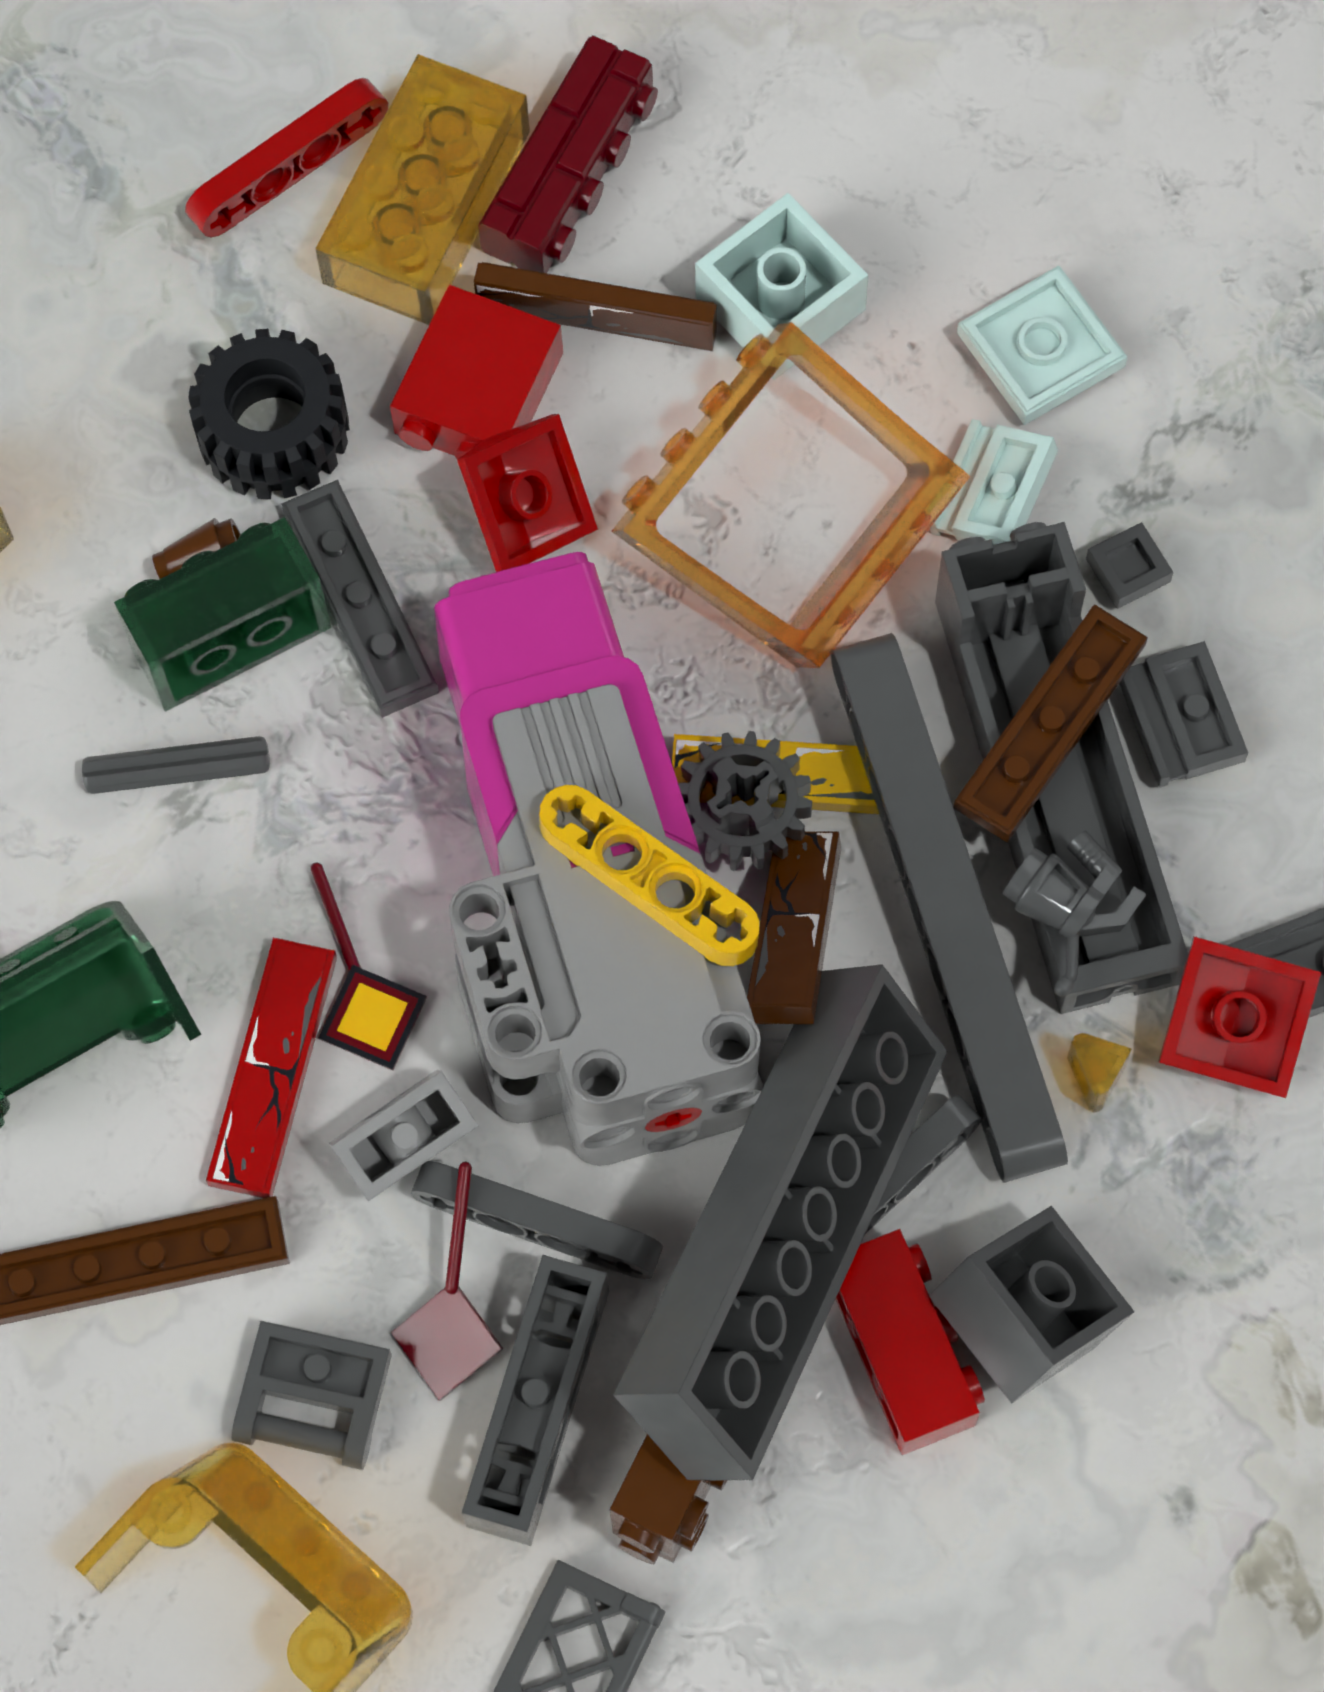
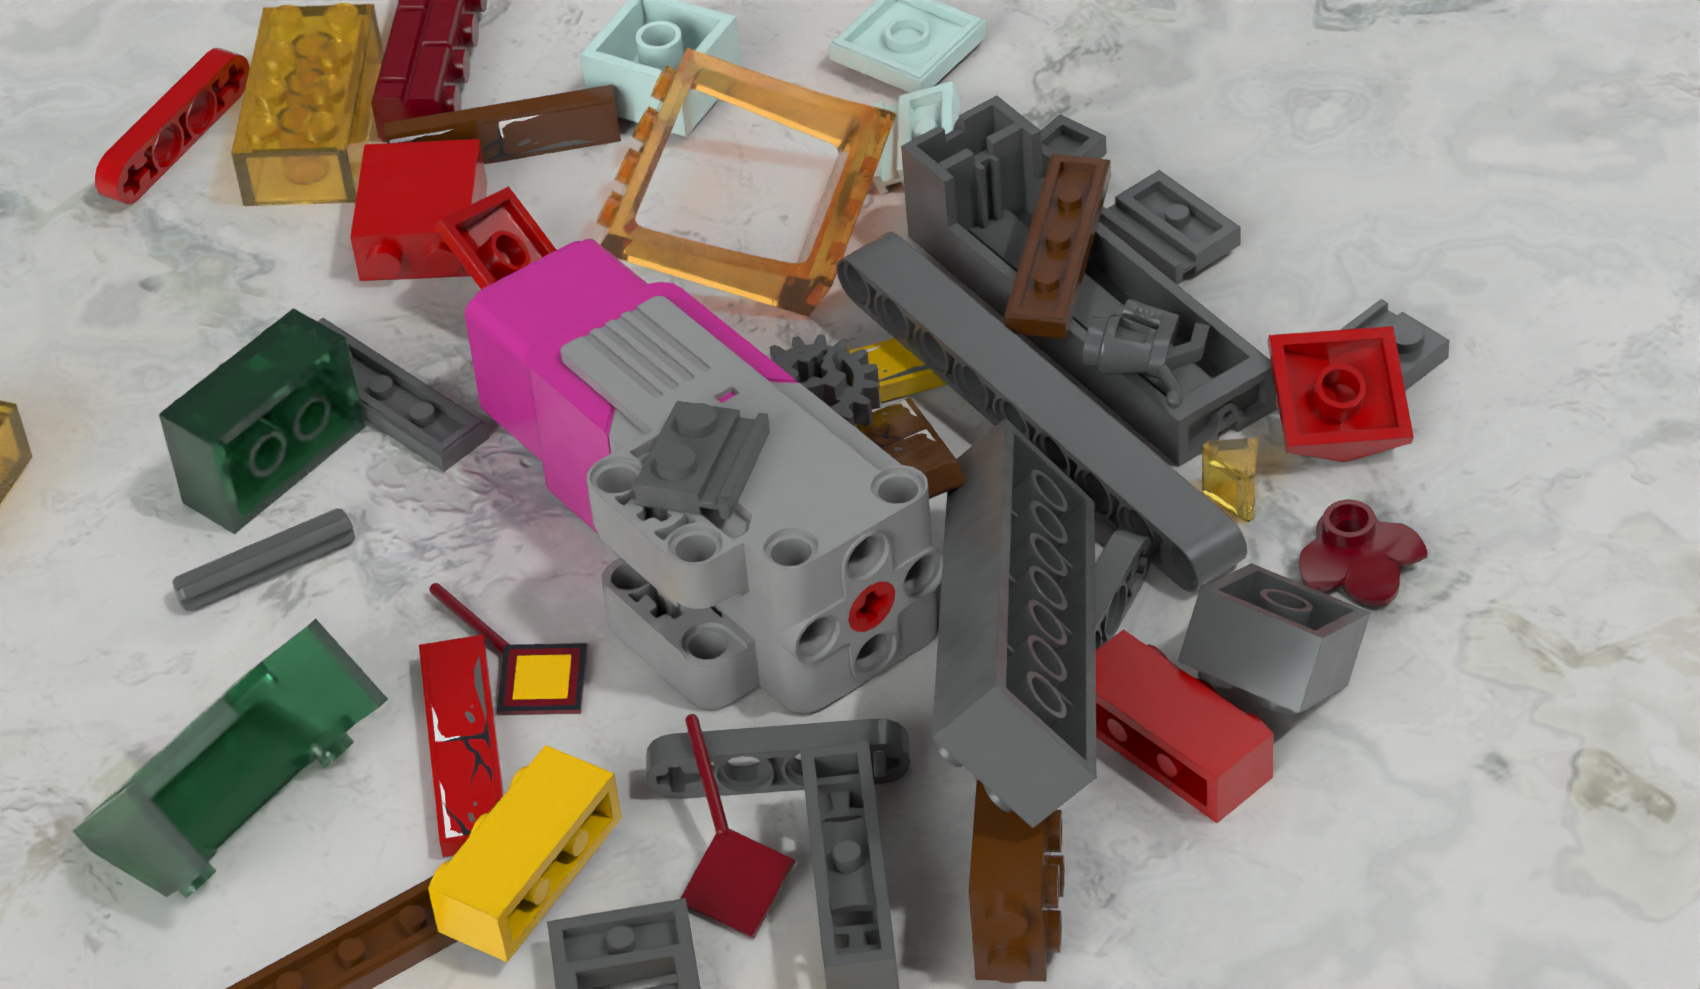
camera: 20 degrees left, 25 degrees down
black tyre [188,328,350,500] -> none
light grey brick [329,1069,479,1201] -> none
yellow beam [539,785,760,967] -> none
none -> yellow brick [428,745,622,962]
none -> dark grey plate [634,401,770,519]
none -> dark red plate [1299,499,1428,606]

